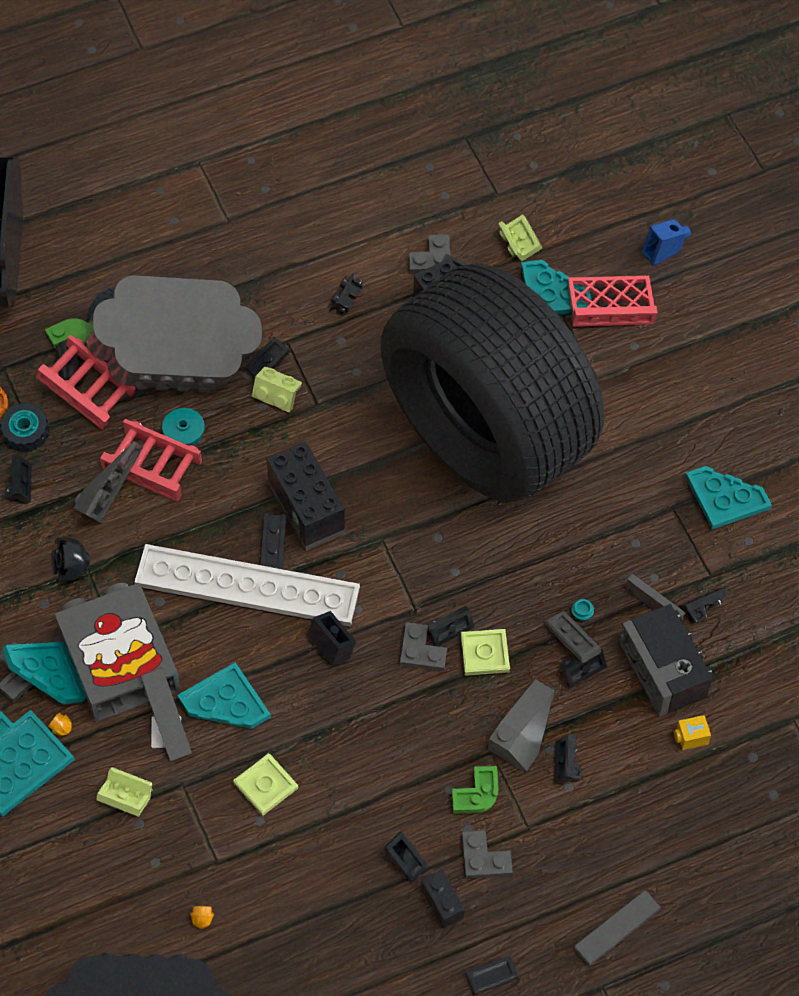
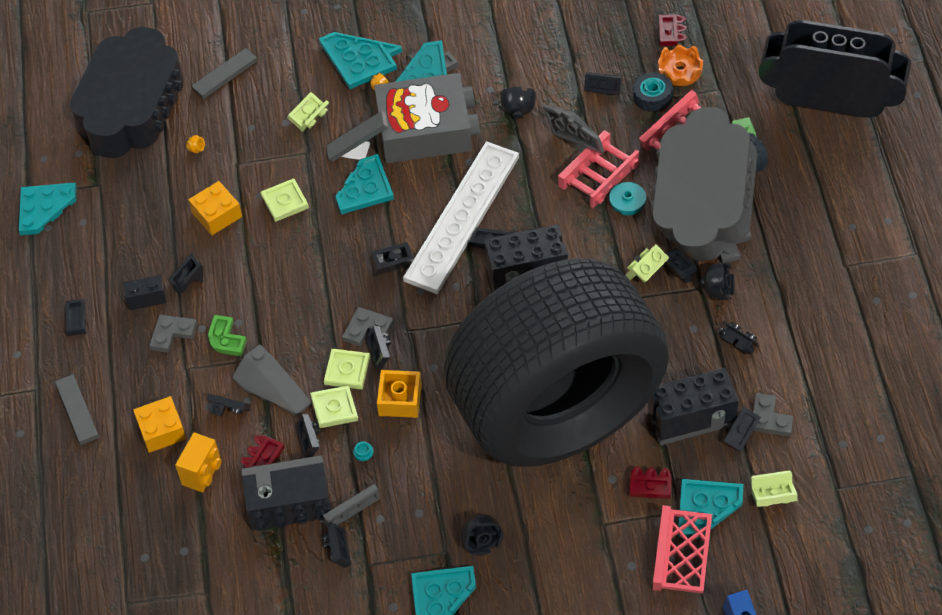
camera: 110 degrees right, 5 degrees down
dark grey tile [545,611,601,663] -> none
yellow brick [674,715,711,750] -> none
none -> light orange brick [134,396,186,453]
none -> light orange brick [175,433,222,492]
none -> light orange brick [188,181,242,235]
none -> dark grey tile [191,48,257,99]
none -> dark red plate [240,435,285,468]
none -> yellowish green plate [310,385,358,428]
none -> light orange brick [377,370,422,418]
none -> black cylinder [461,514,503,556]
none -> black cylinder [701,262,735,300]

